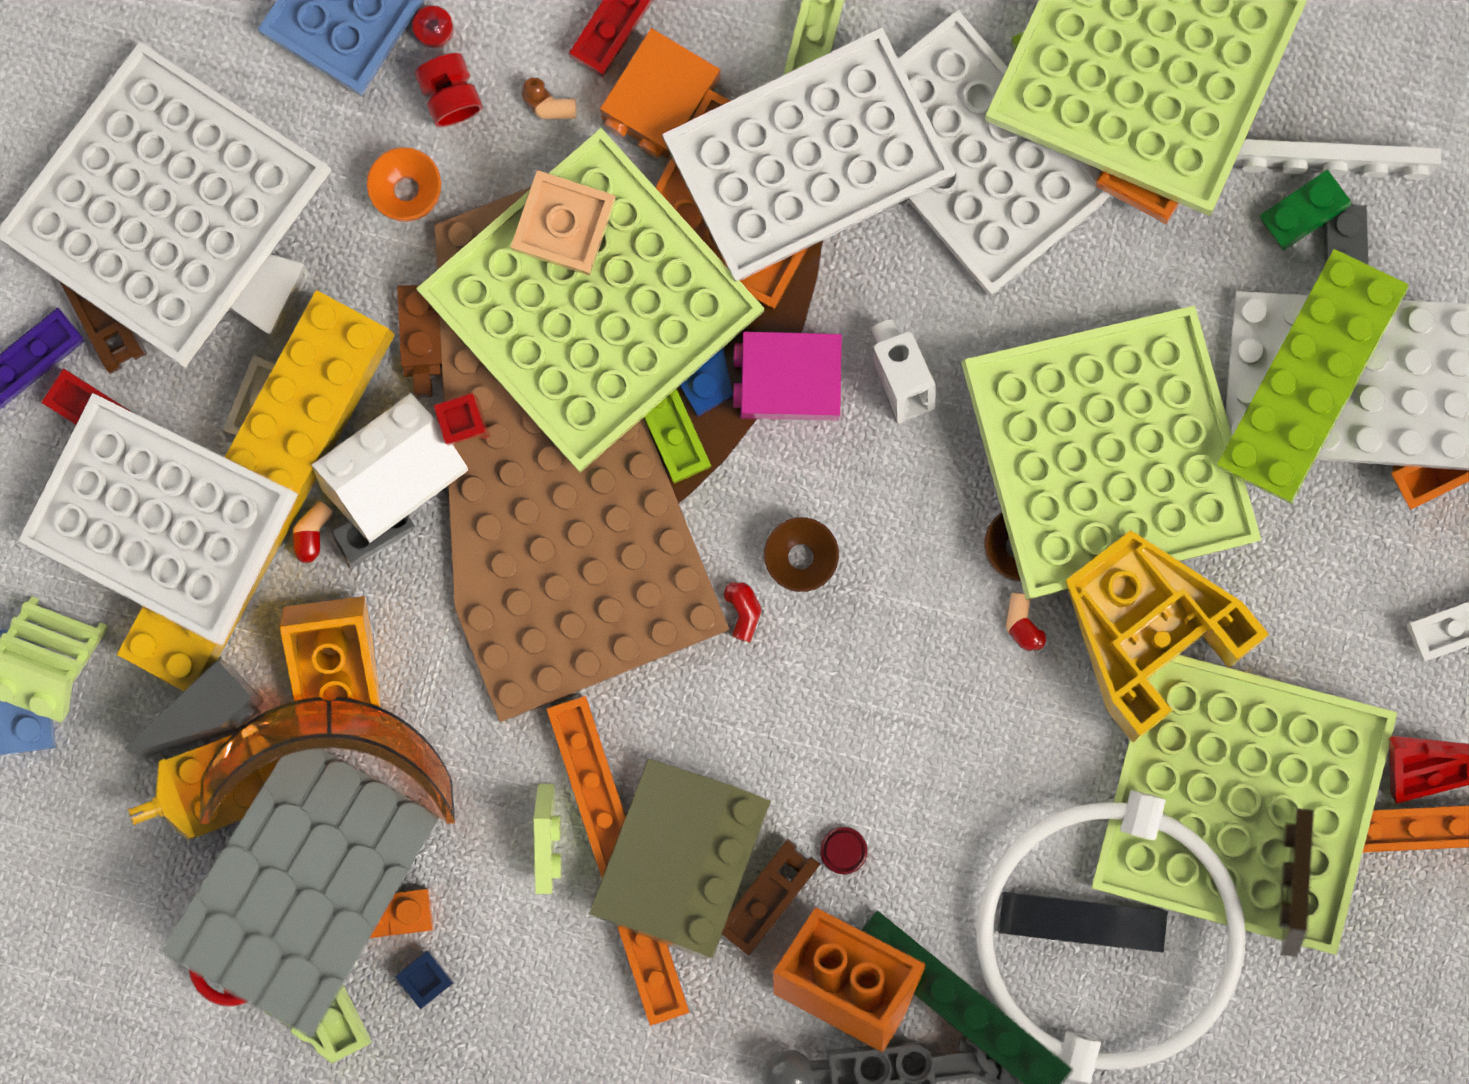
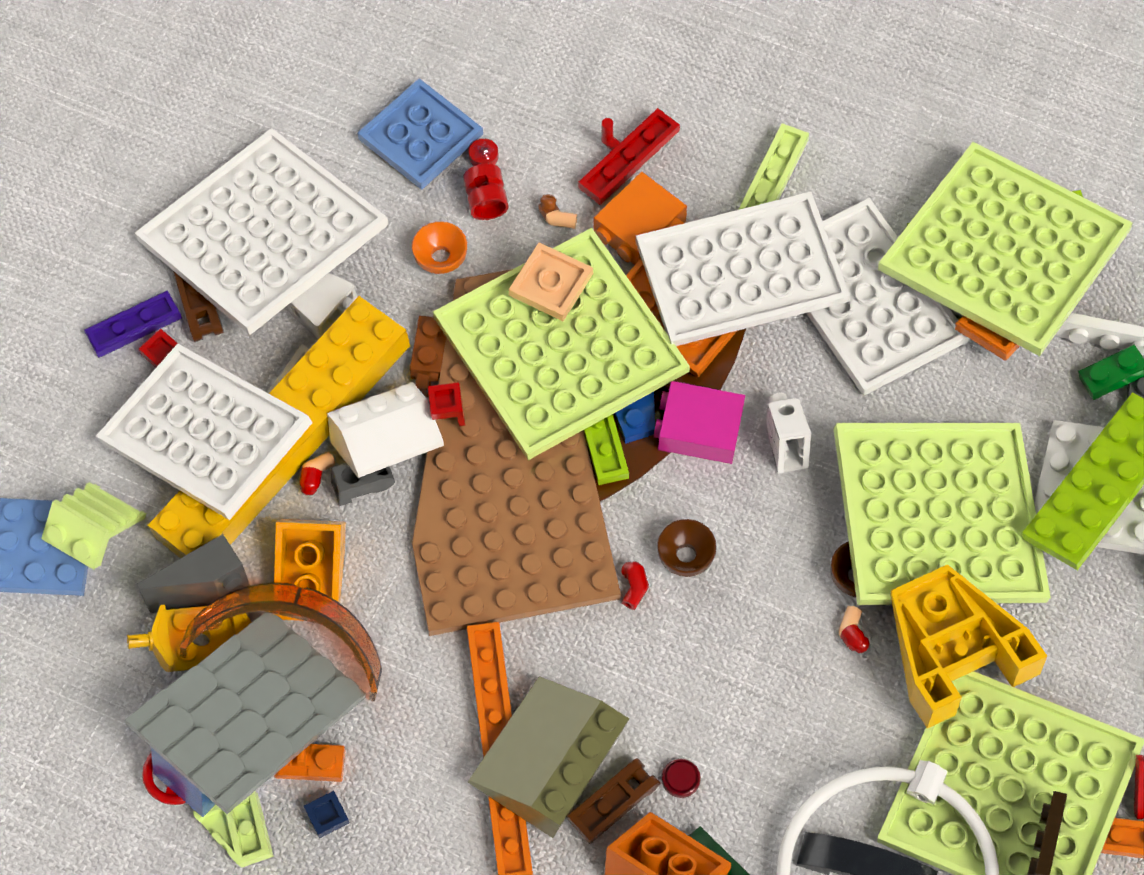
camera: 15 degrees right, 20 degrees down
yellowish green wing [533,784,562,894] -> none

